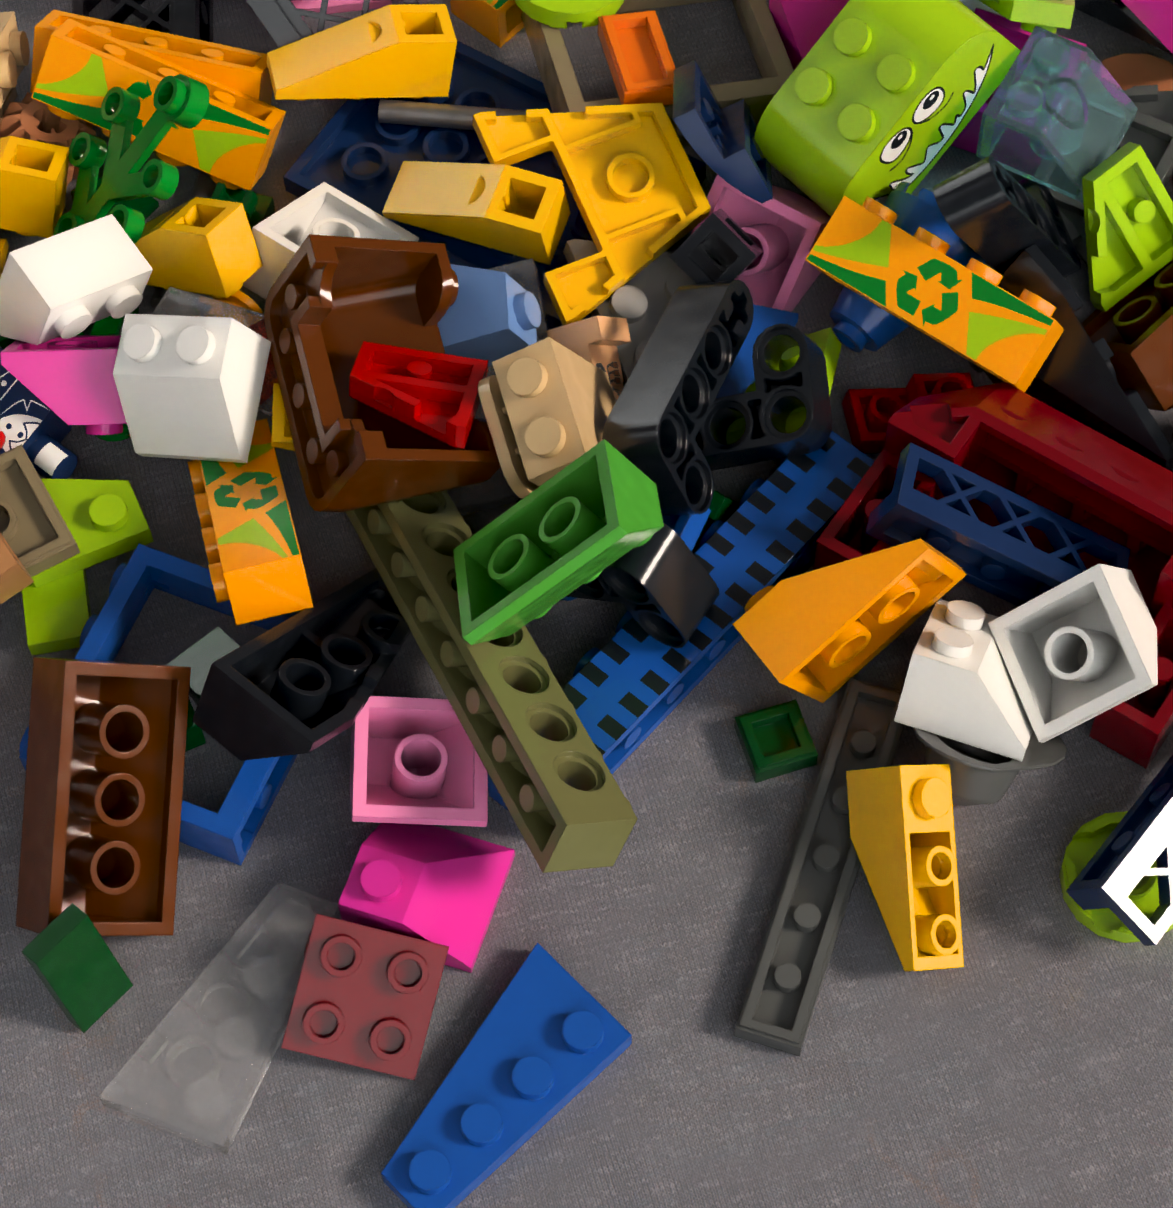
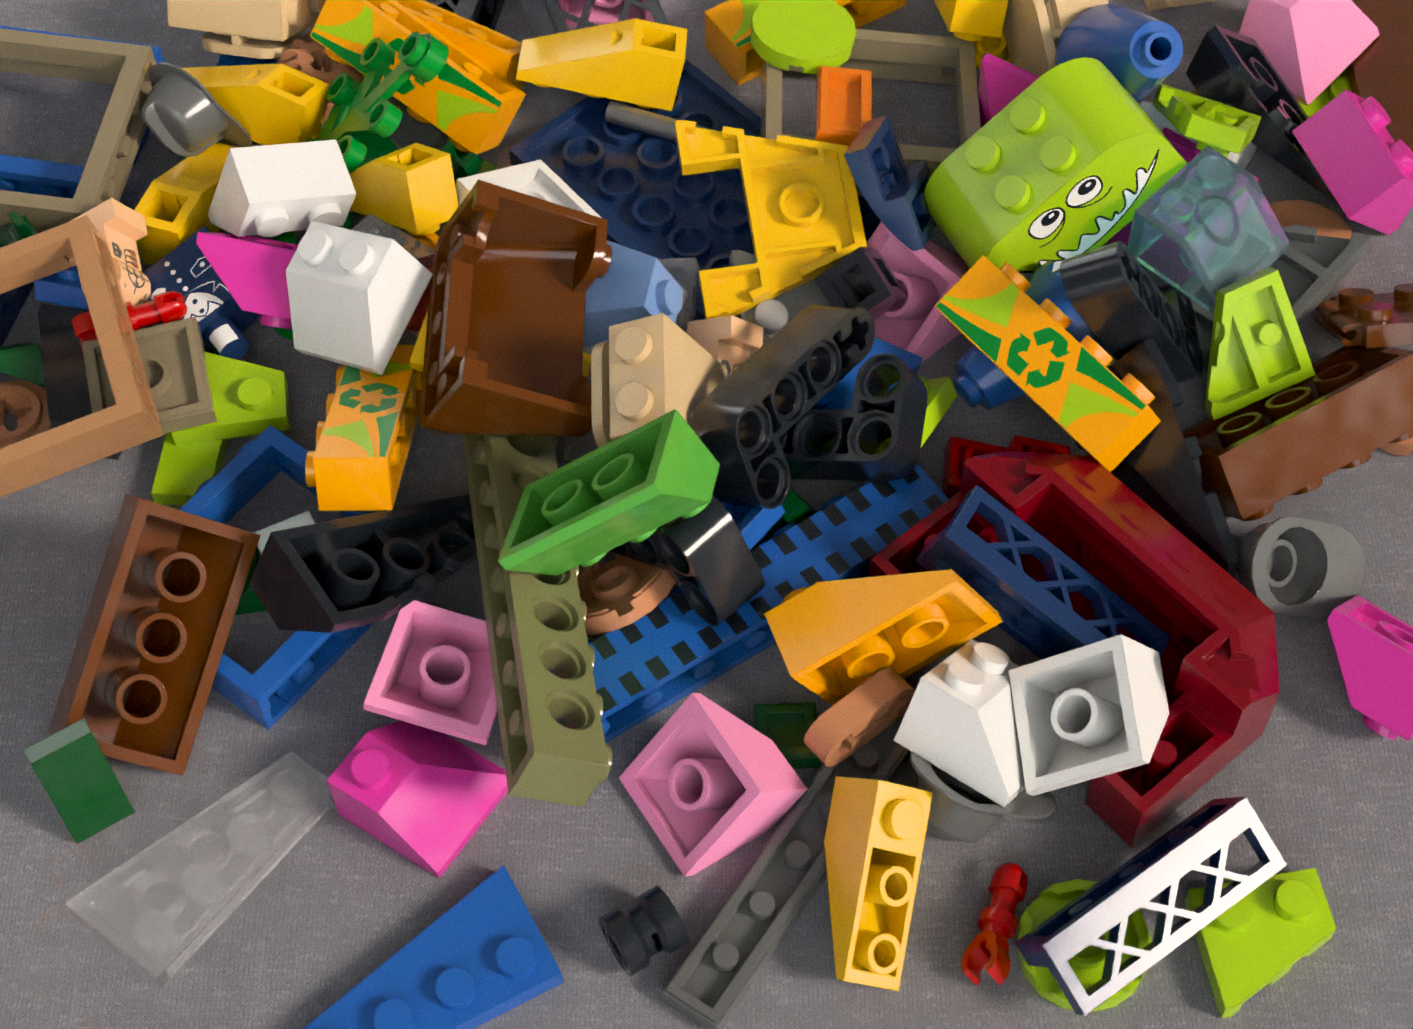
camera: 15 degrees right, 5 degrees down
dark red hinge [281,913,449,1081] -> none
red wing [349,341,488,449] -> none
yellow slope [382,161,570,265] -> none
none -> nougat tile [577,552,676,636]
none -> black wheel [598,885,689,976]
none -> bright pink slope [619,693,807,877]
none -> nougat beam [804,667,915,767]
none -> red piece [961,862,1028,986]

